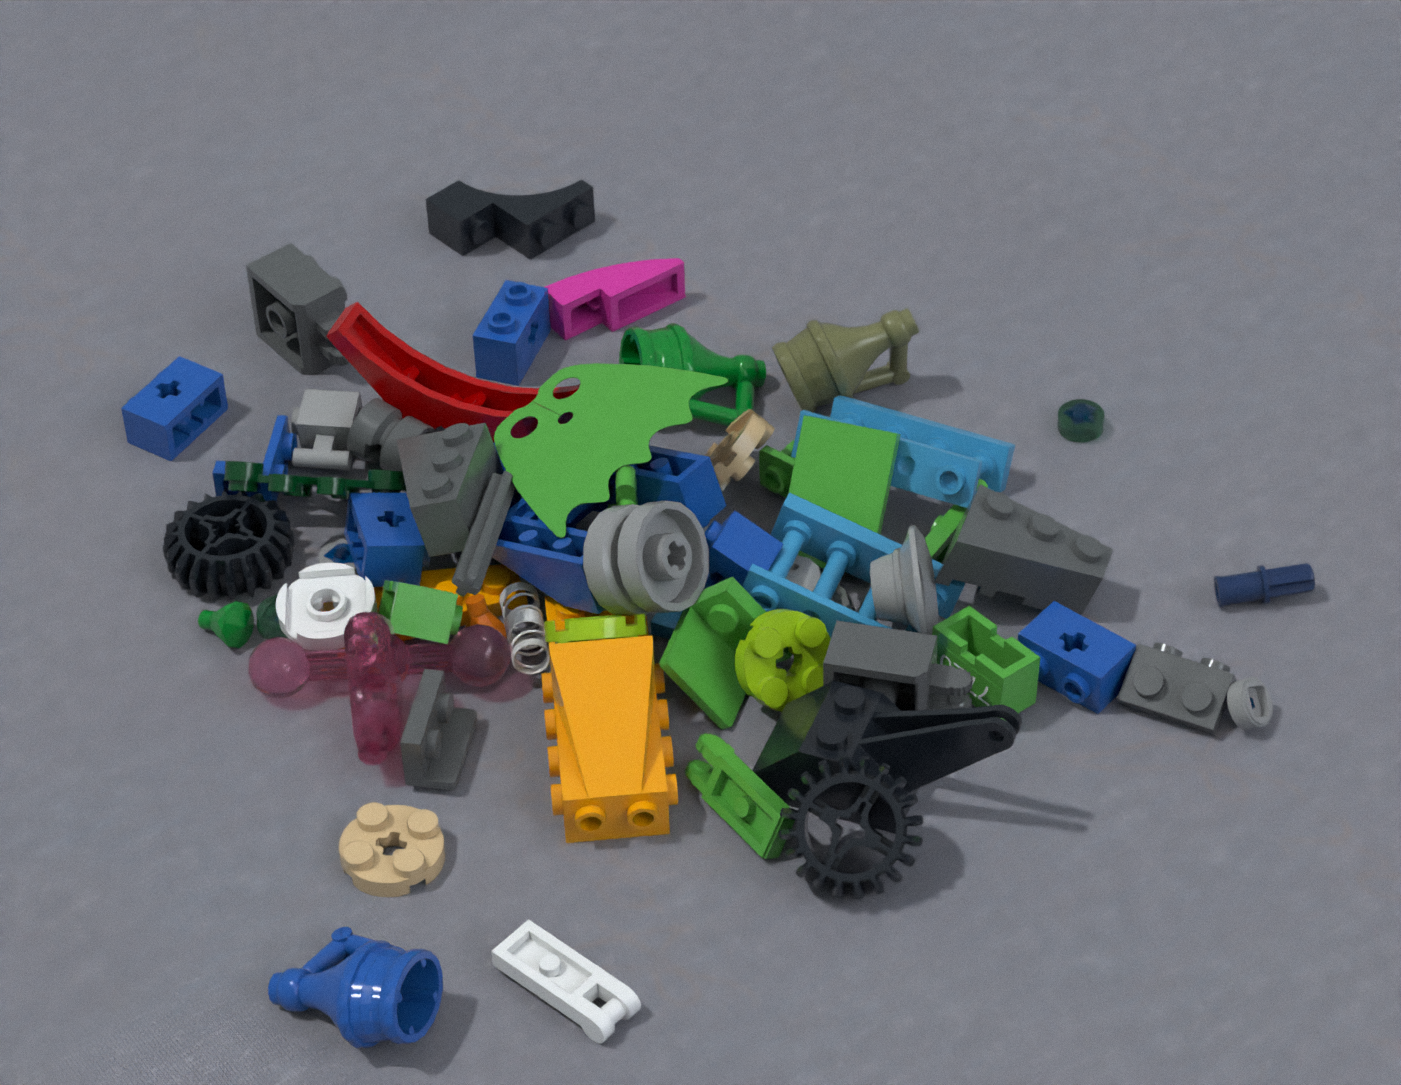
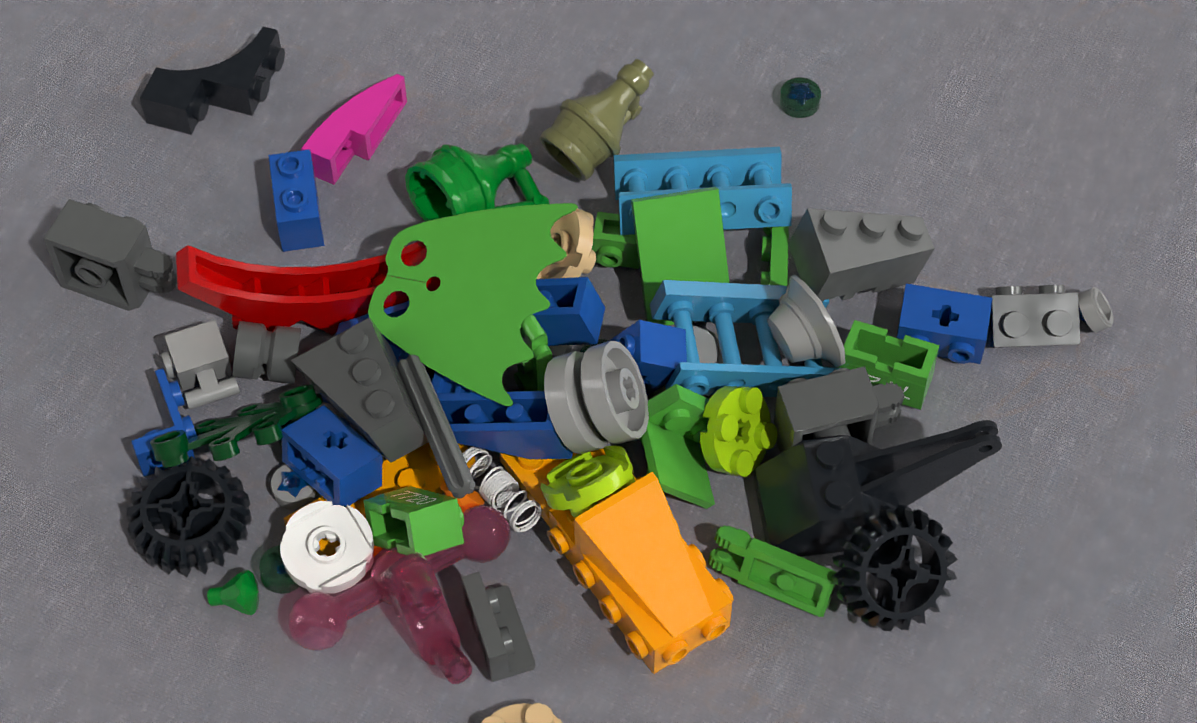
camera: 30 degrees left, 15 degrees up
blue brick [121,356,228,461] -> none
dark blue axle [1214,563,1315,607] -> none

